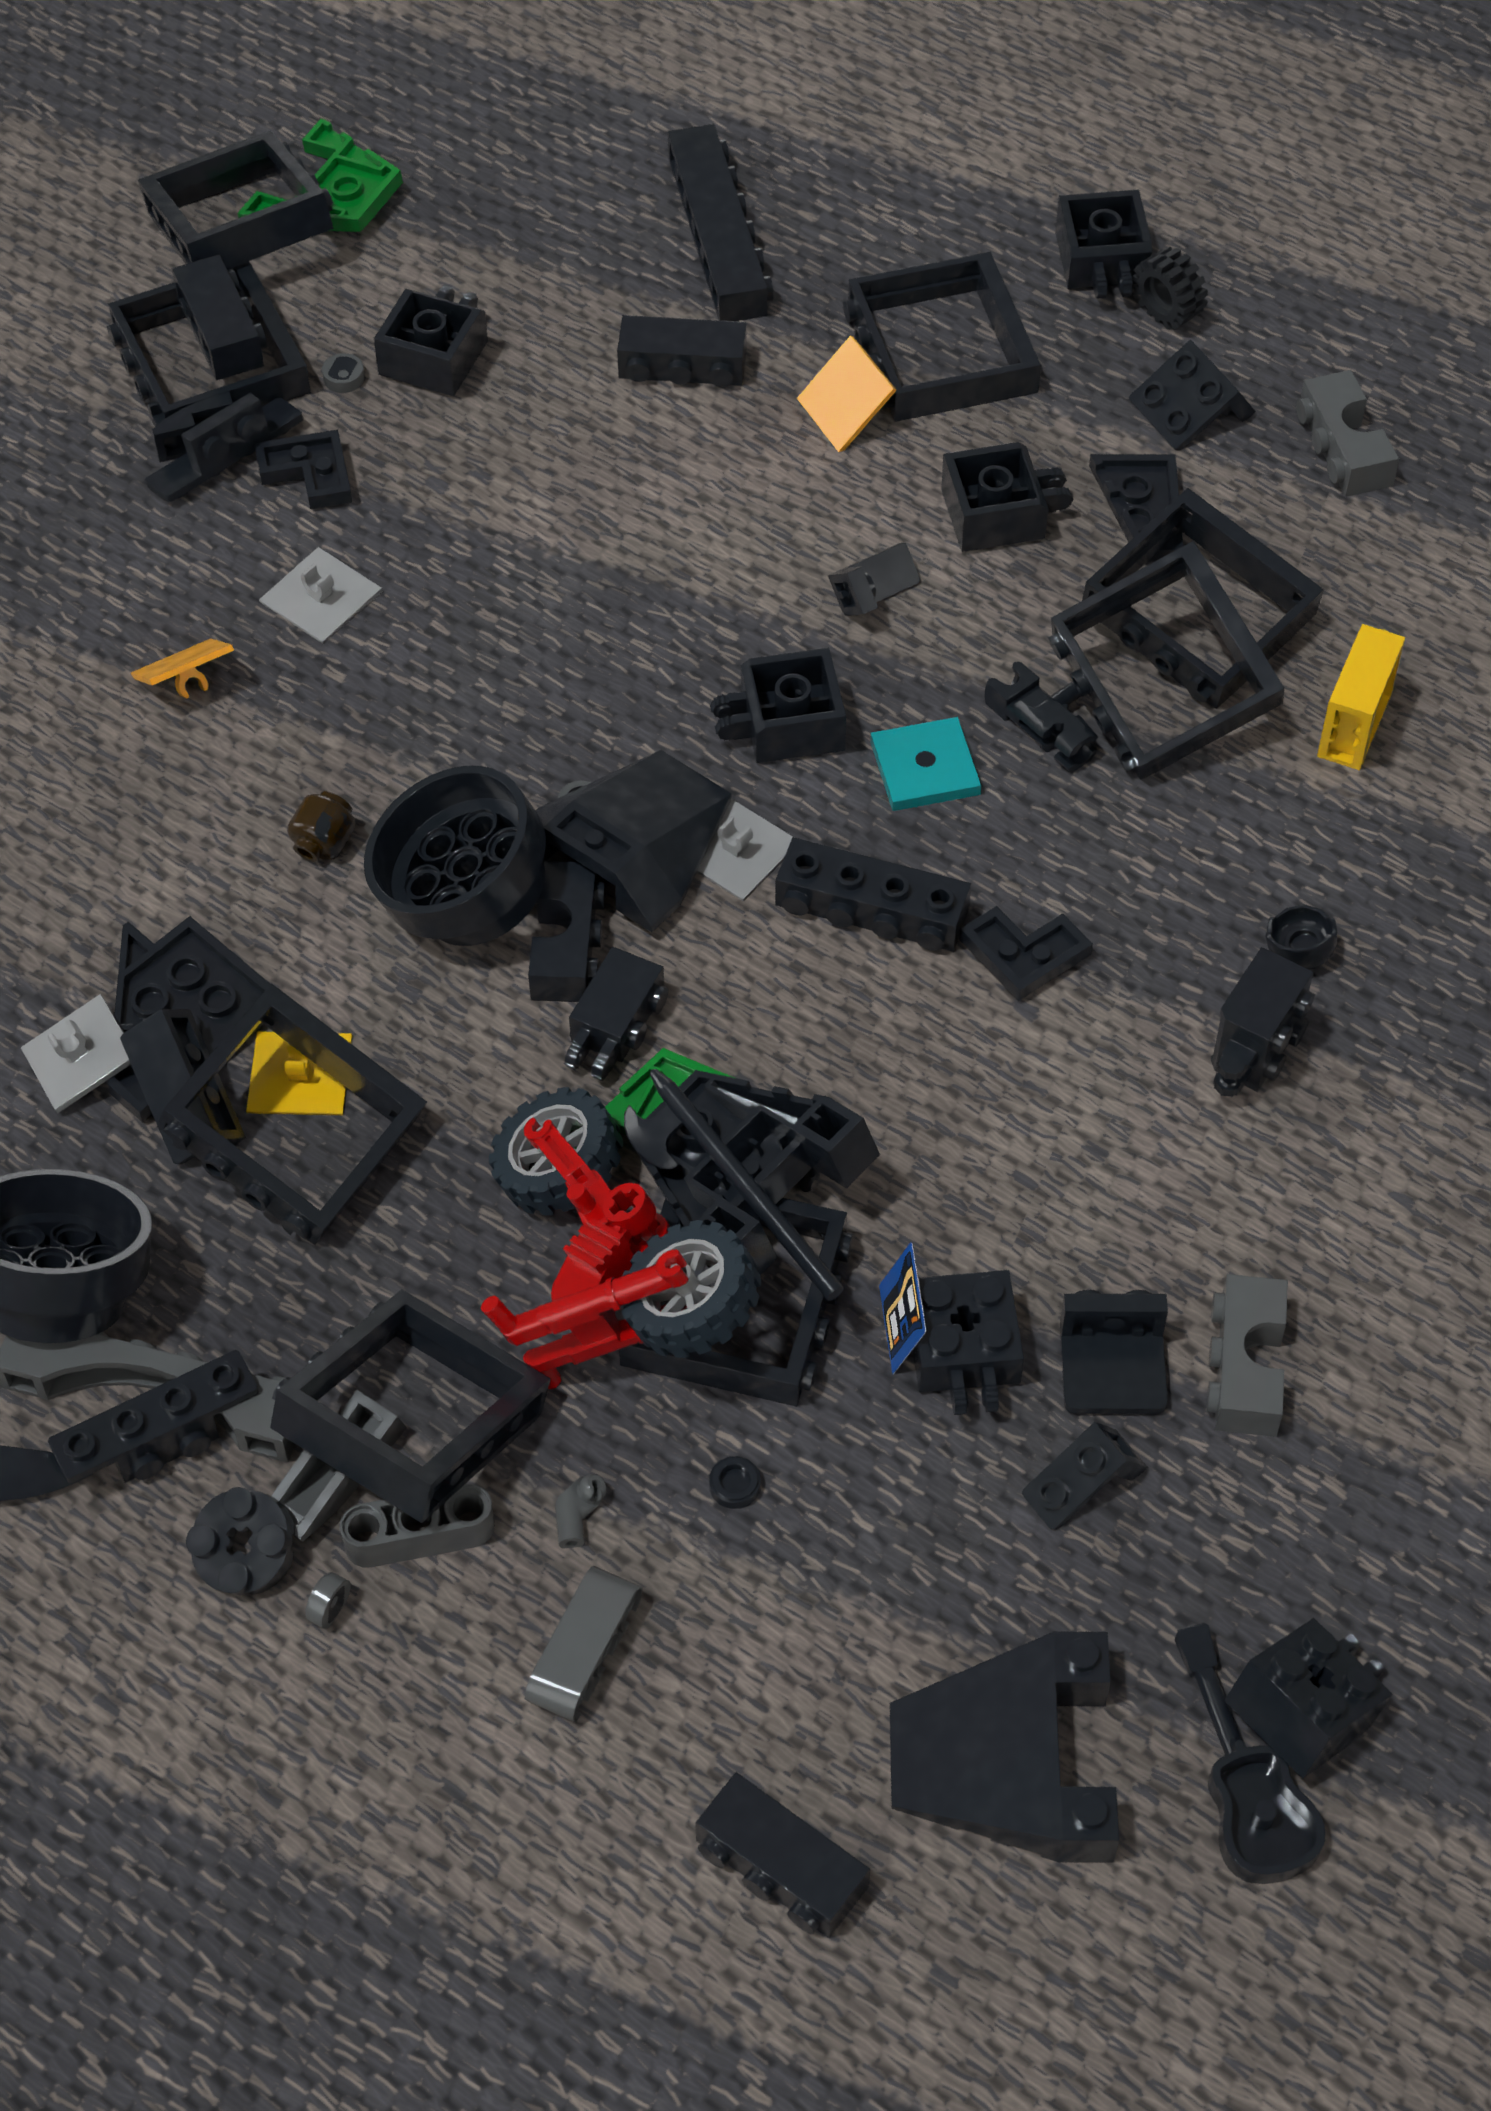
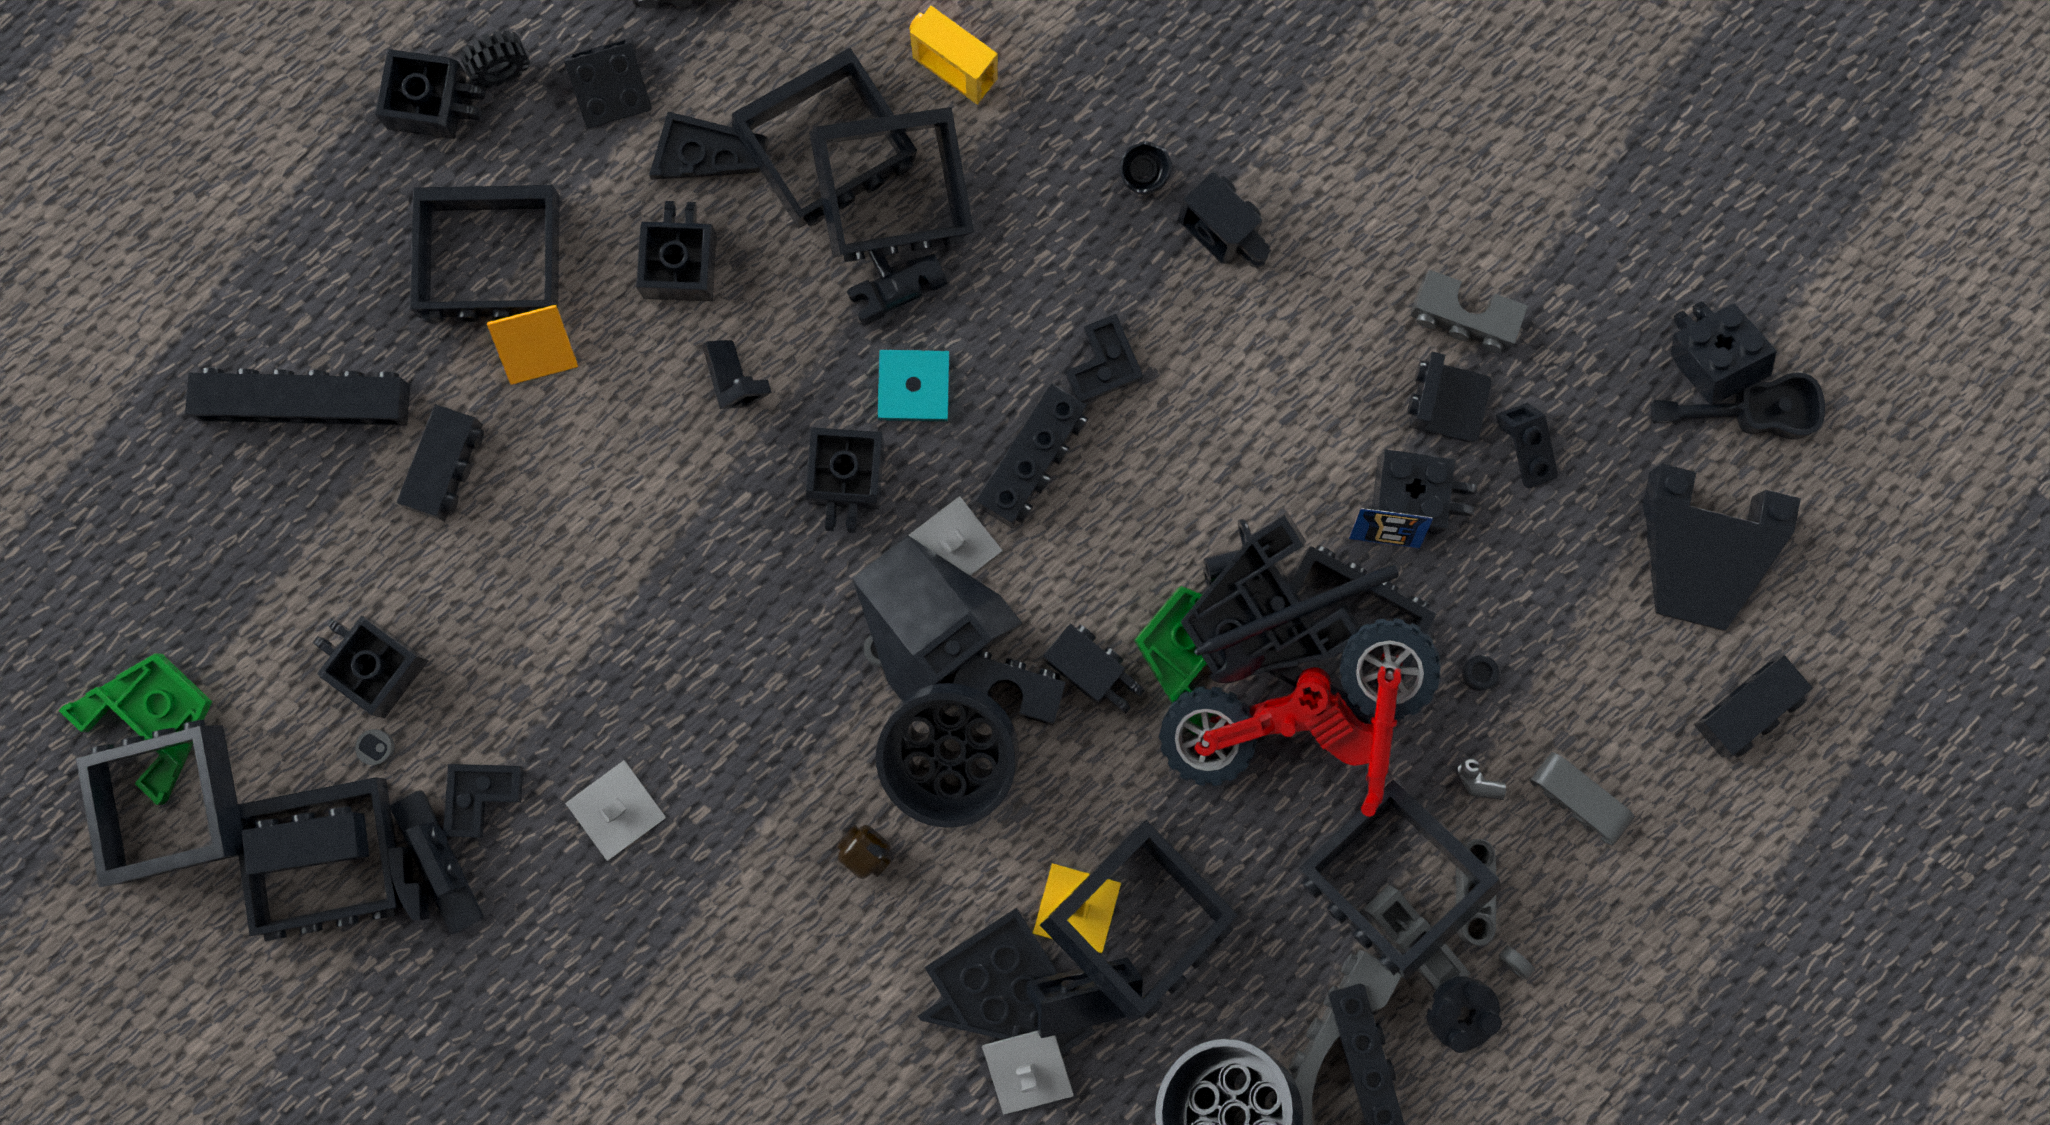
camera: 80 degrees left, 25 degrees up
light orange piece [131,638,234,699] -> none

